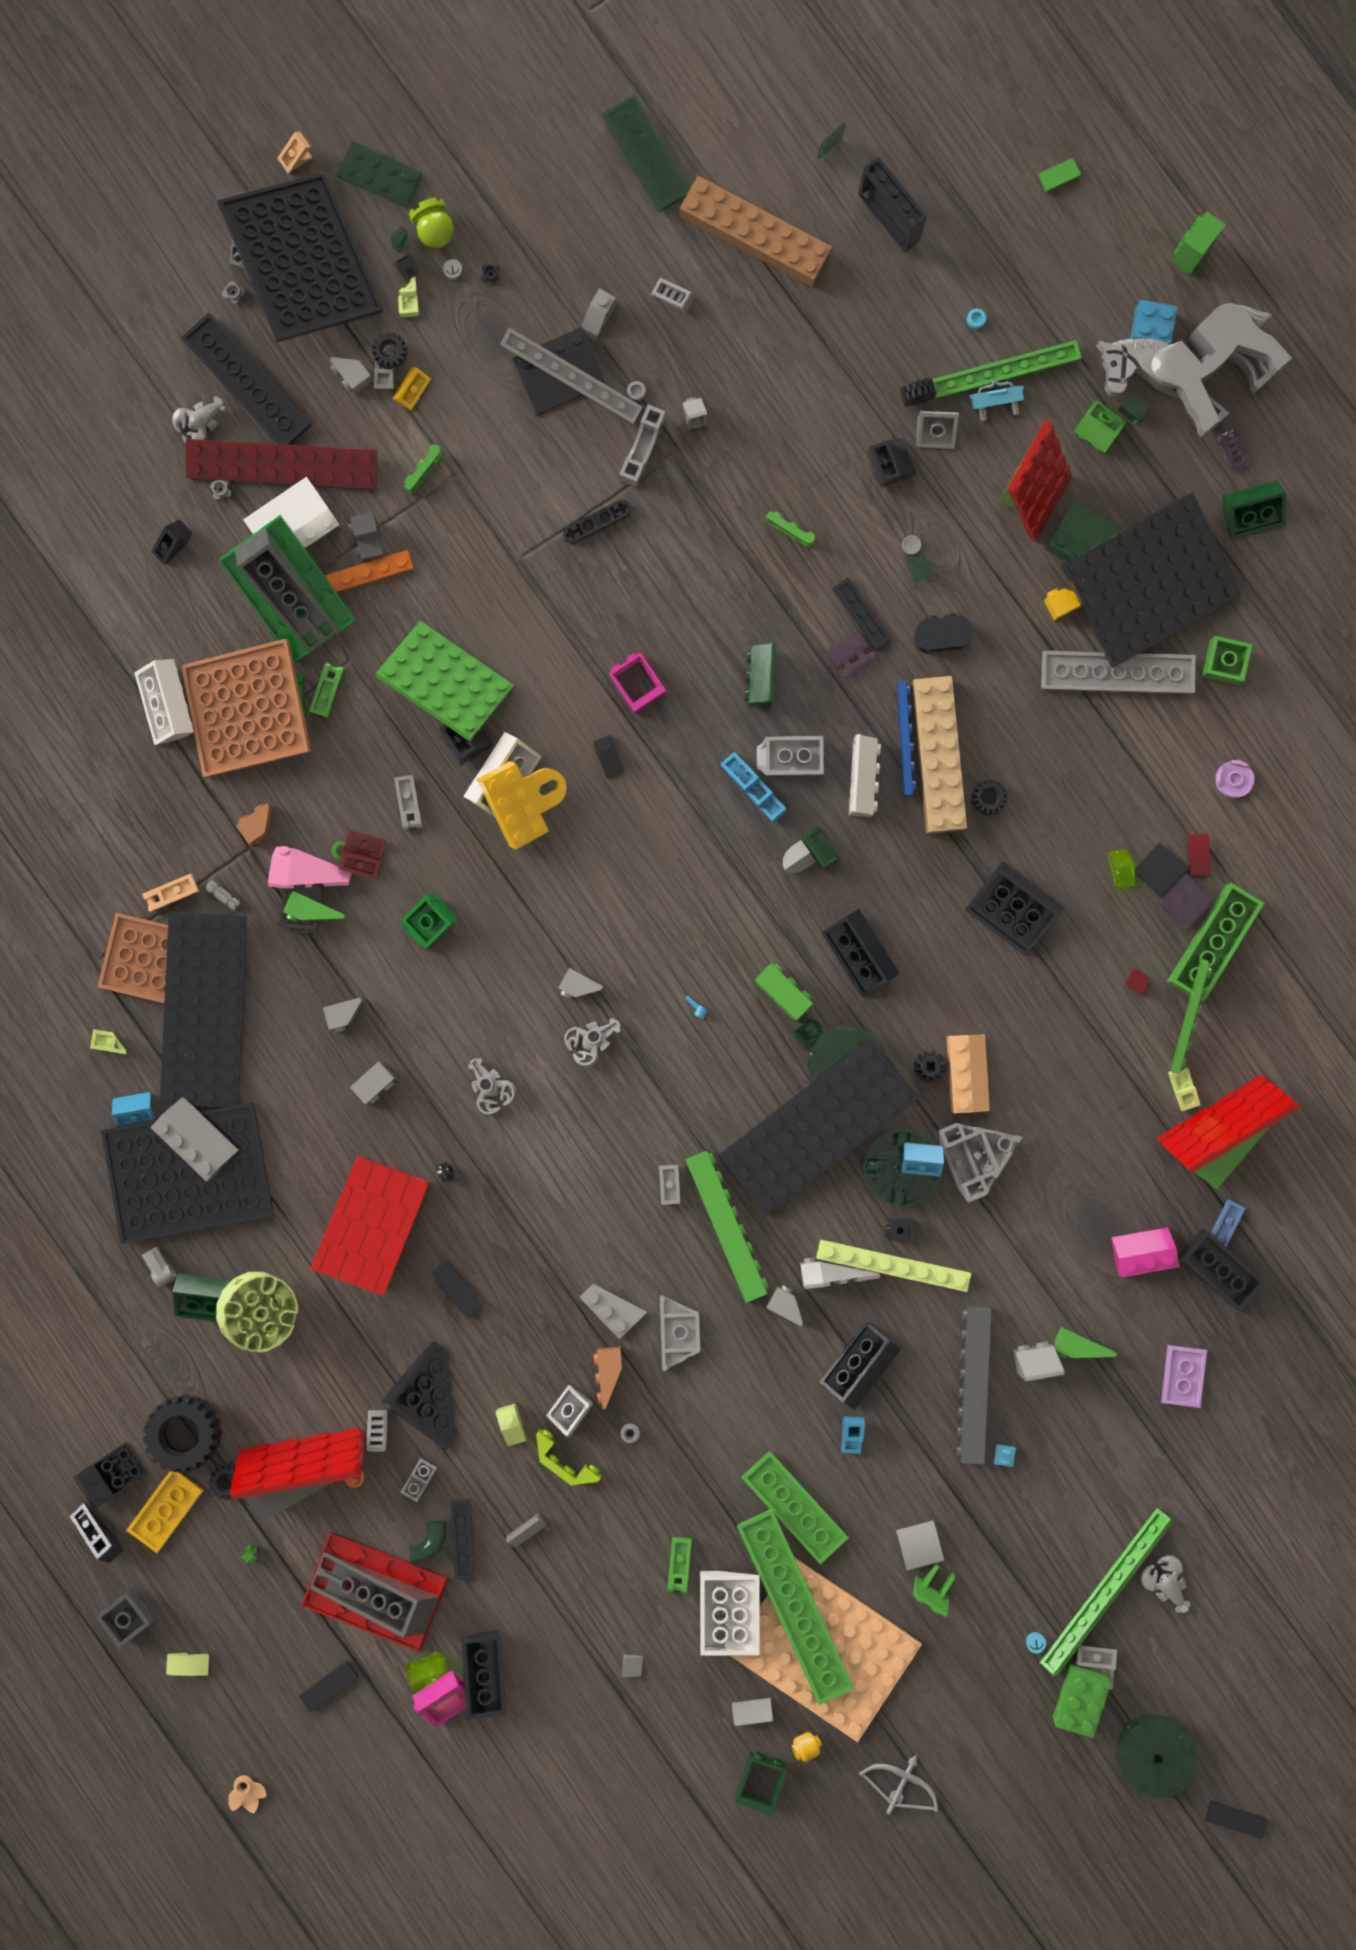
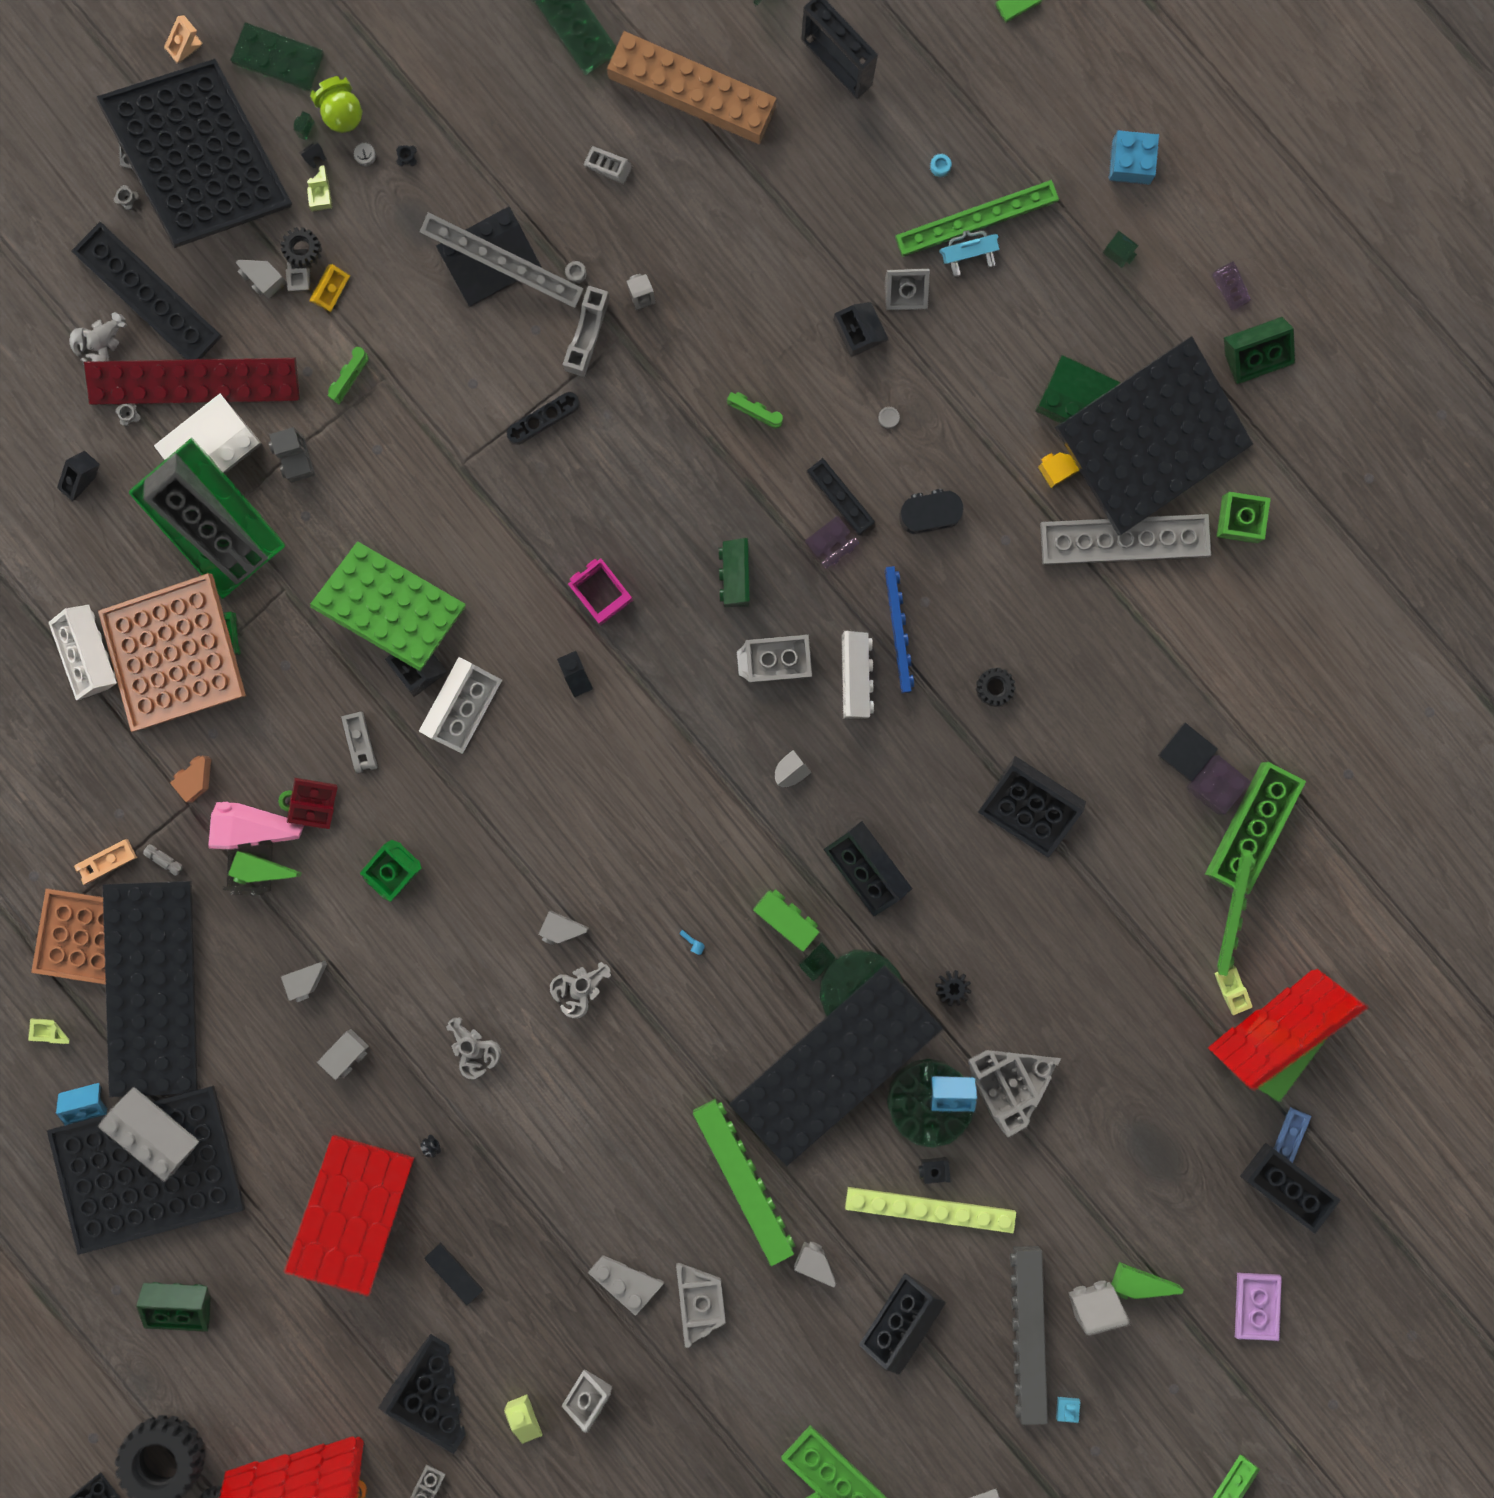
camera: 10 degrees left, 0 degrees up
light grey piece [142,1247,177,1288] -> none
yellowish green brick [216,1271,298,1352] -> none
bright green plate [309,662,345,718] -> none
orange plate [325,550,414,593] -> none
light grey slope [366,1410,388,1451] -> none
yellow brick [476,761,567,849] -> none
lime slope [536,1429,601,1485] -> none
light grey slope [581,288,616,338] -> none
nougat slope [594,1346,622,1409] -> none
light grey plate [621,1423,640,1443] -> none
light grey plate [659,1165,681,1205] -> none
dark azure slope [720,752,787,823] -> none
light grey wedge [800,1257,880,1289] -> none
dark green hinge [801,827,840,870] -> none
dark azure brick [841,1416,865,1454] -> none
black tyre [900,378,937,406] -> none
clear green panel [905,554,933,582] -> none
tan brick [911,676,967,834] -> none
light nougat slope [947,1034,990,1113] -> none
red piece [999,420,1072,542] -> none
bright green slope [1074,400,1127,453] -> none
light grey animal [1096,303,1292,437] -> none
clear neon green slope [1107,848,1135,889] -> none
dark pink slope [1111,1227,1180,1277] -> none
dark red slope [1124,968,1151,995] -> none
bright green brick [1172,211,1225,275] -> none
dark red slope [1188,834,1210,875] -> none
lavender tile [1215,760,1255,798] -> none

